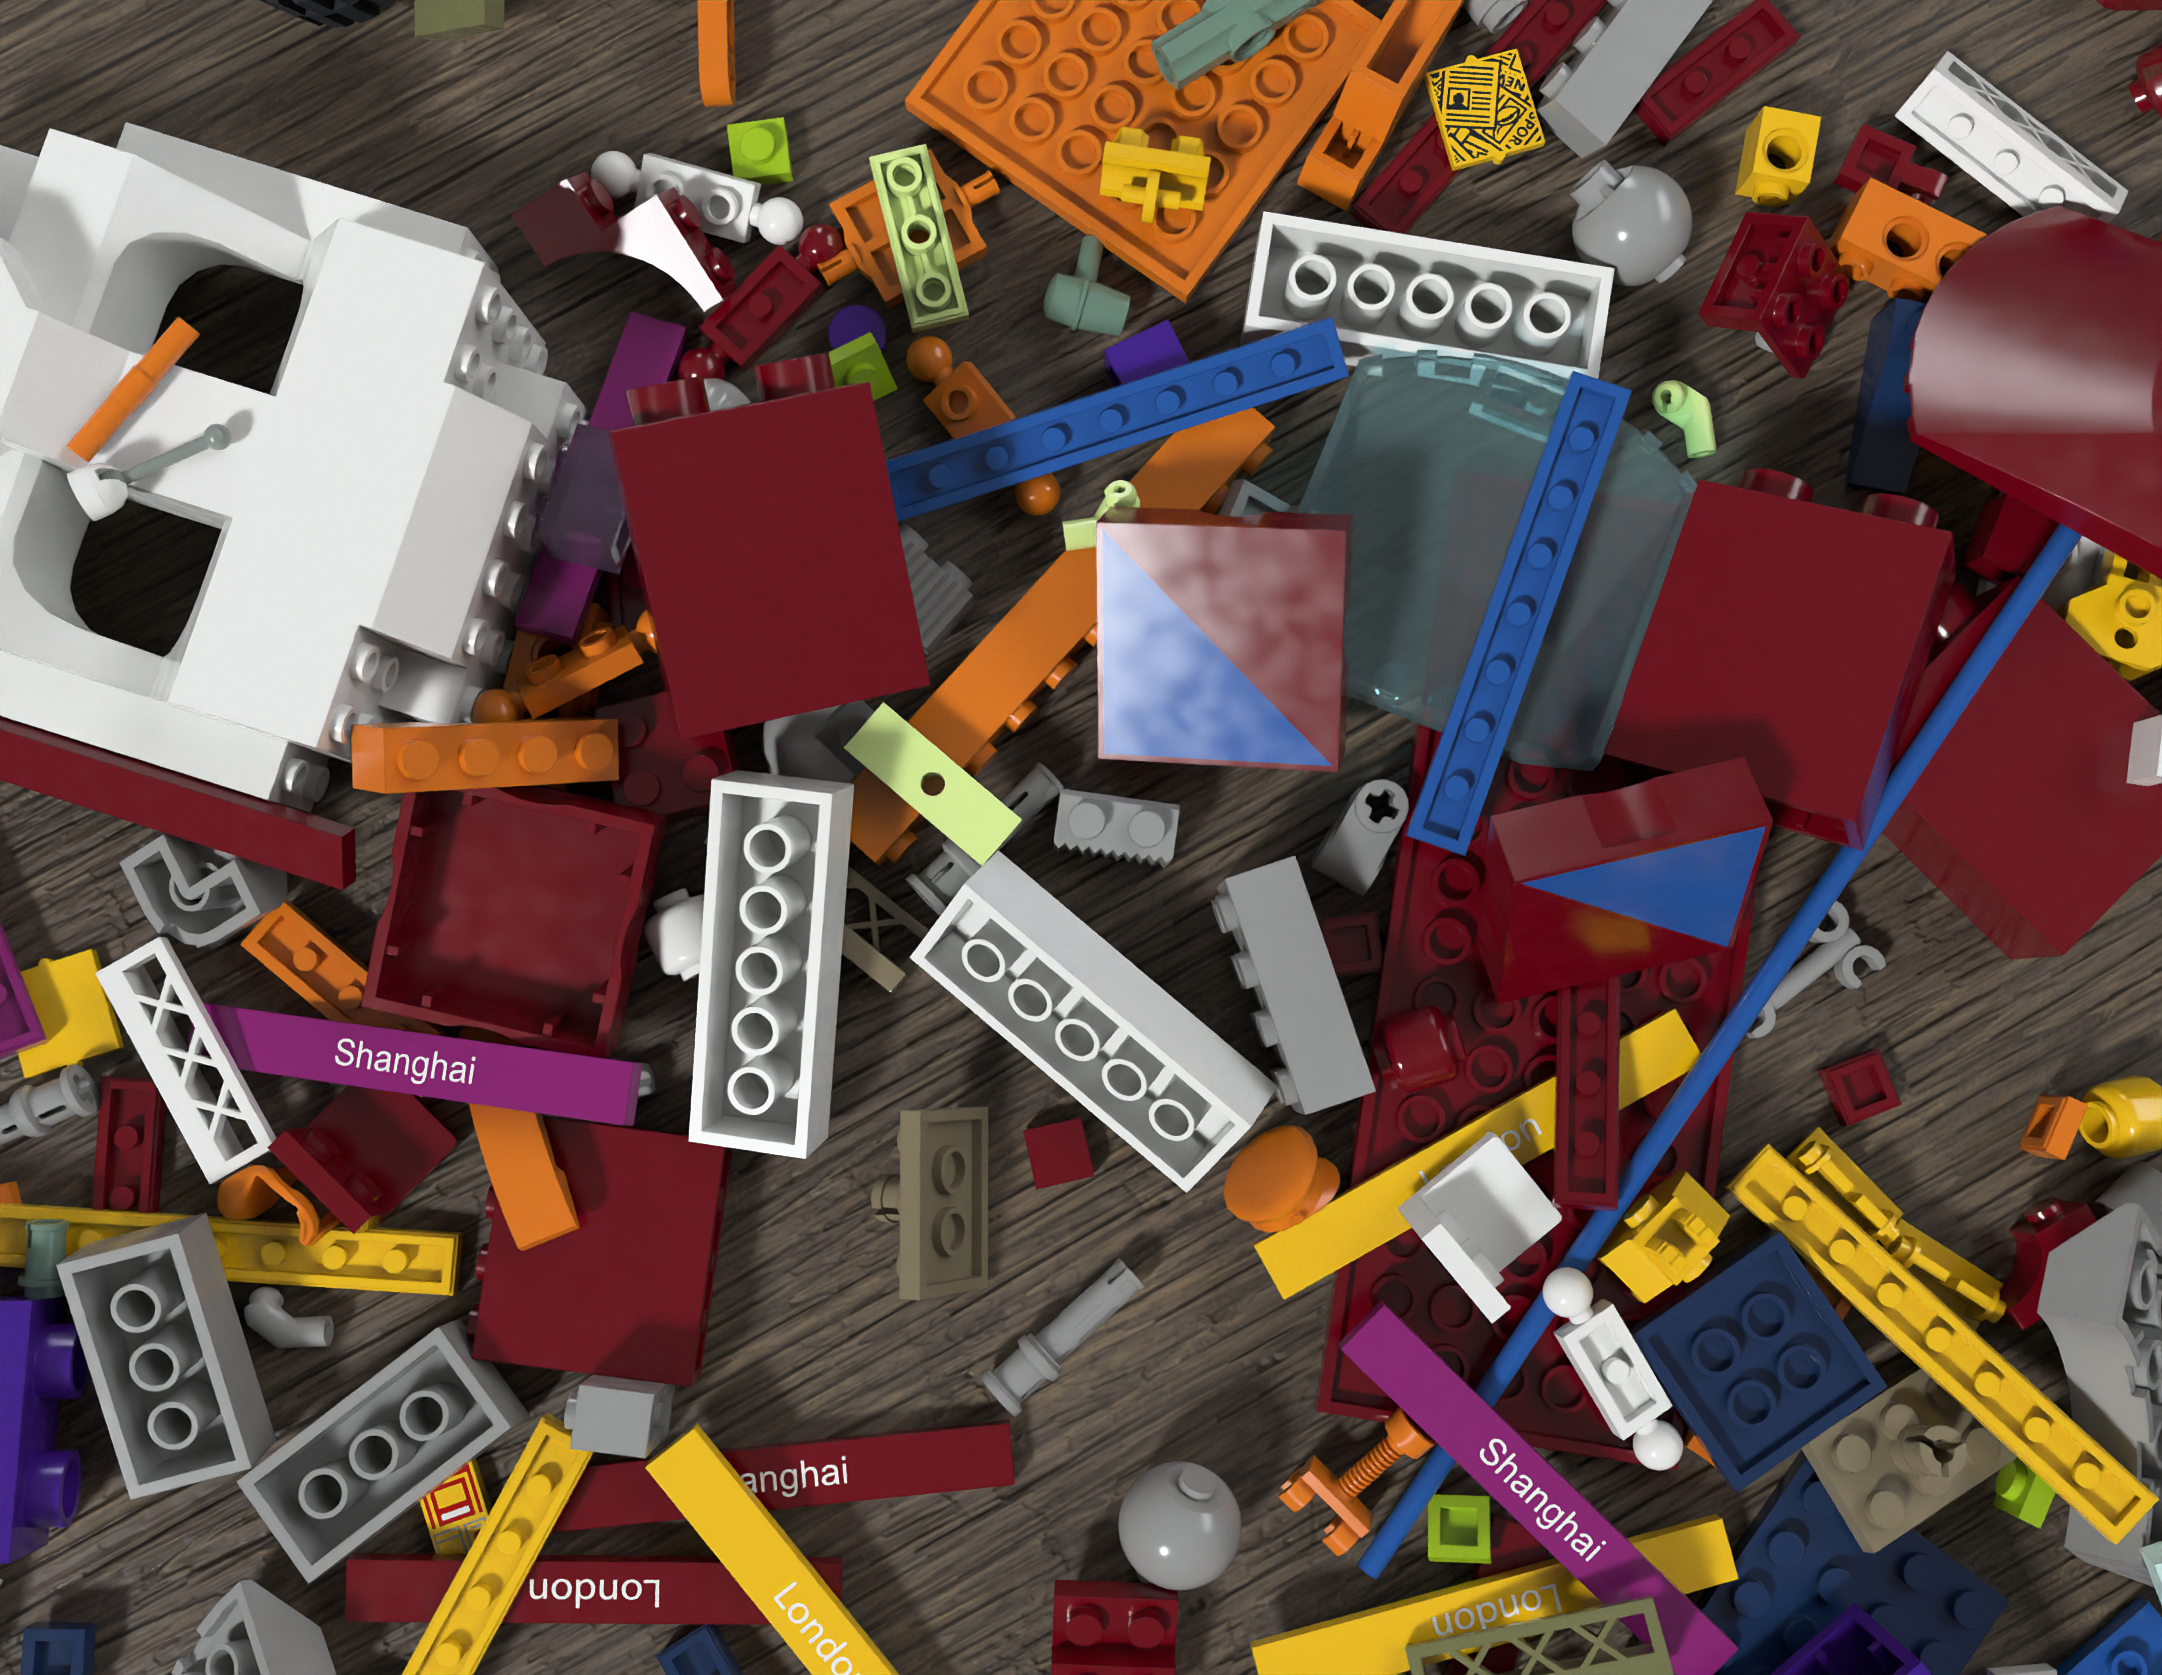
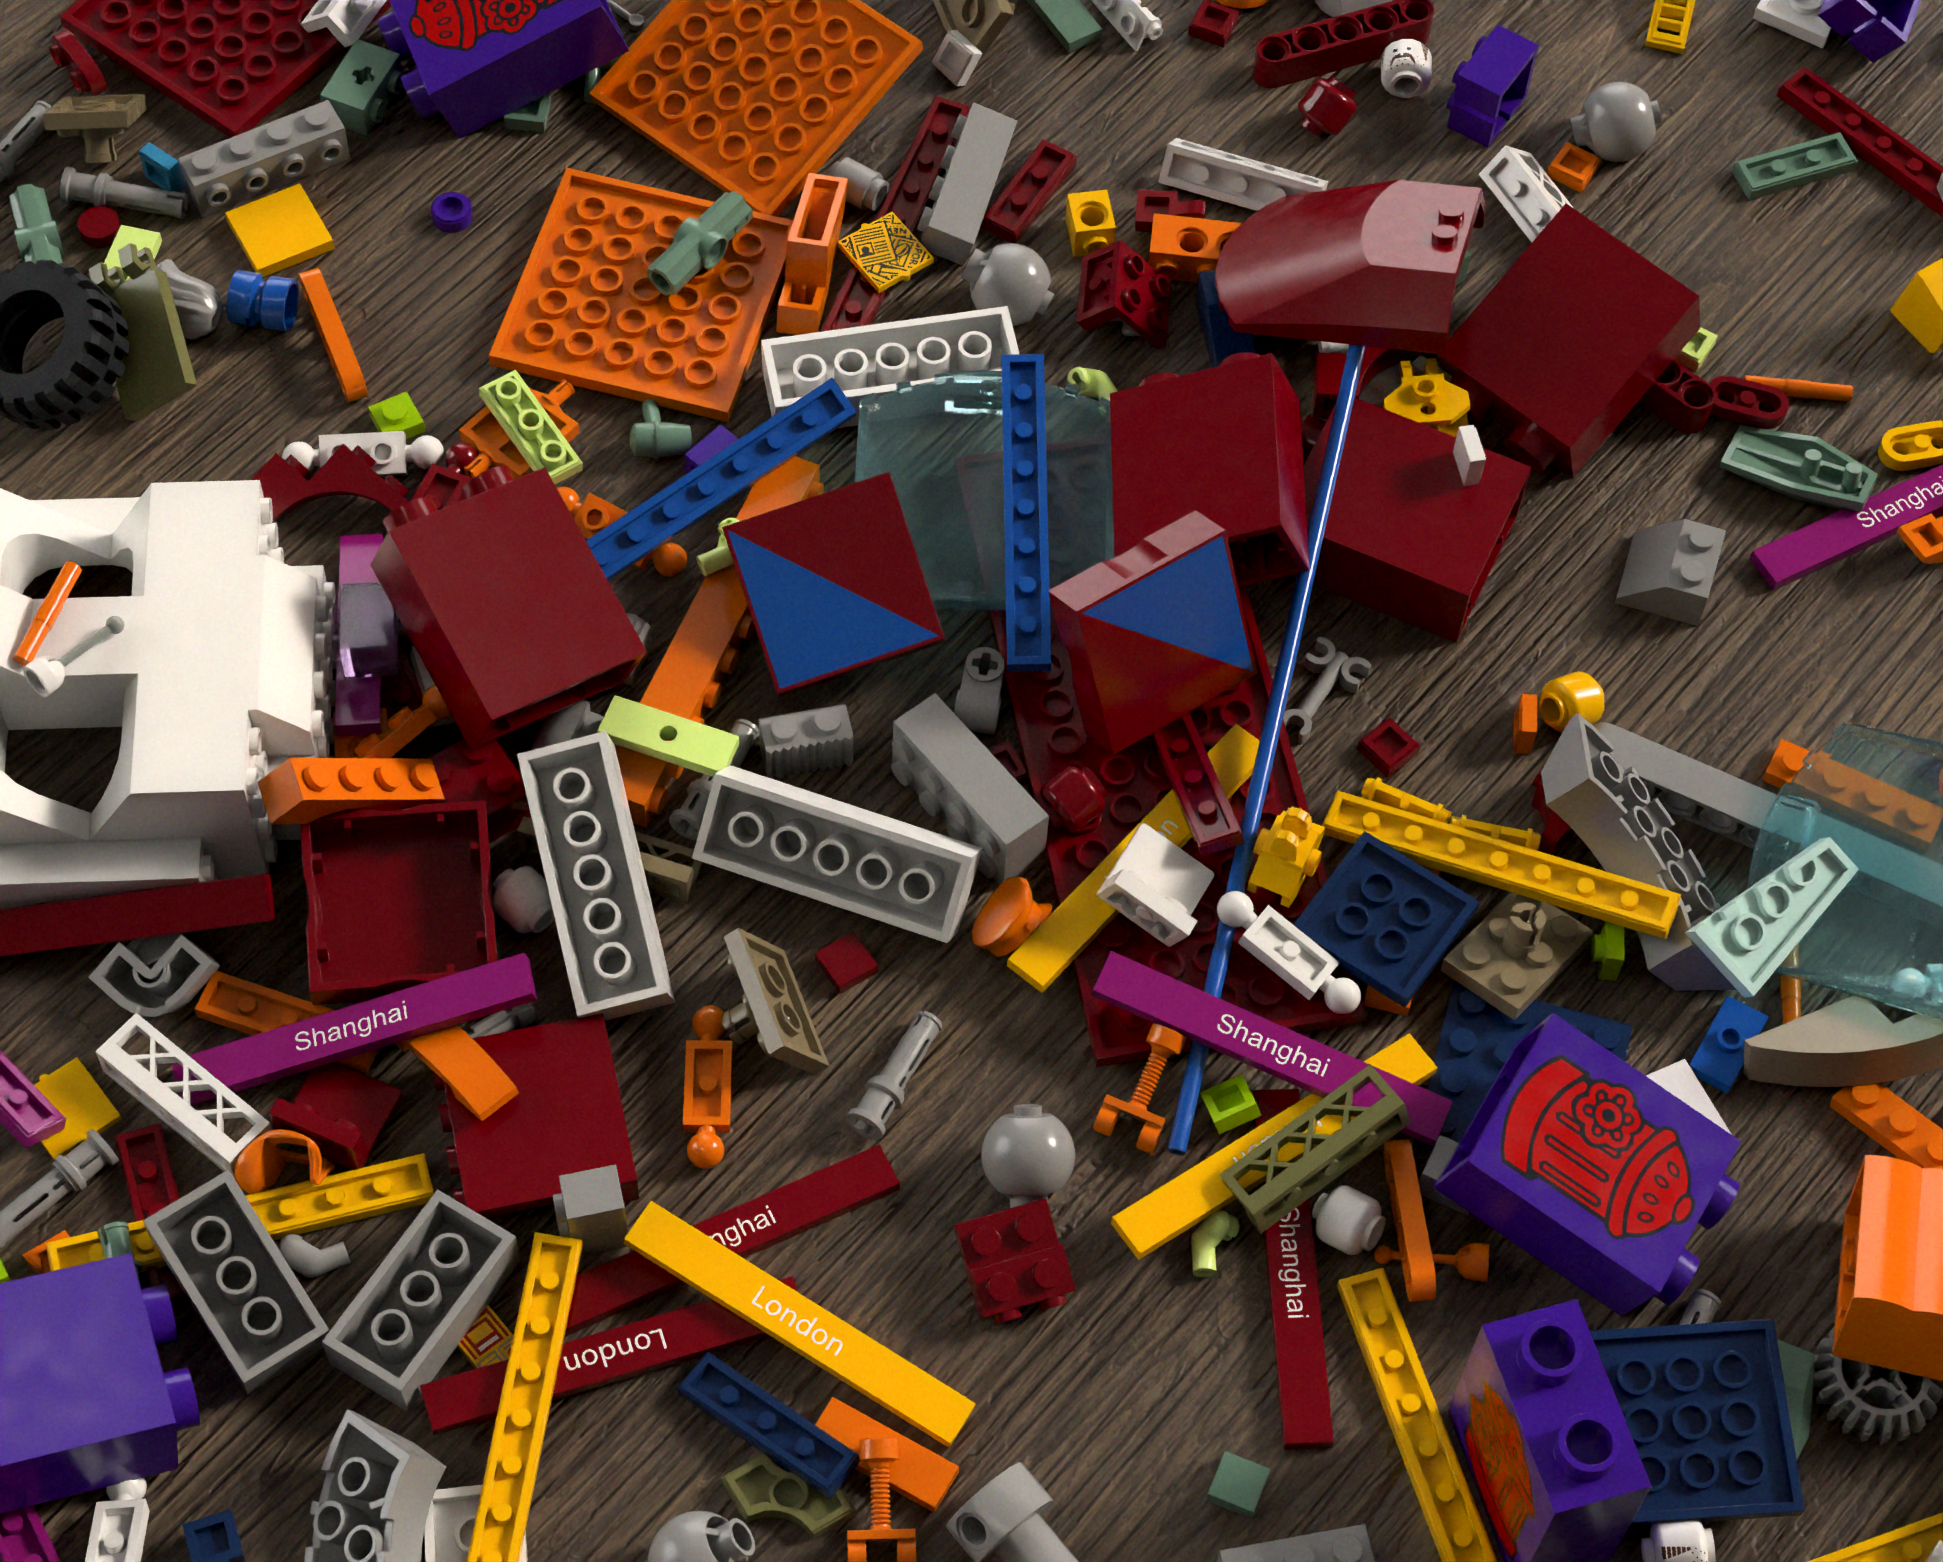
camera: 20 degrees left, 25 degrees down
yellow hips [1099,127,1211,224] -> none
none -> orange plate [683,1005,733,1169]

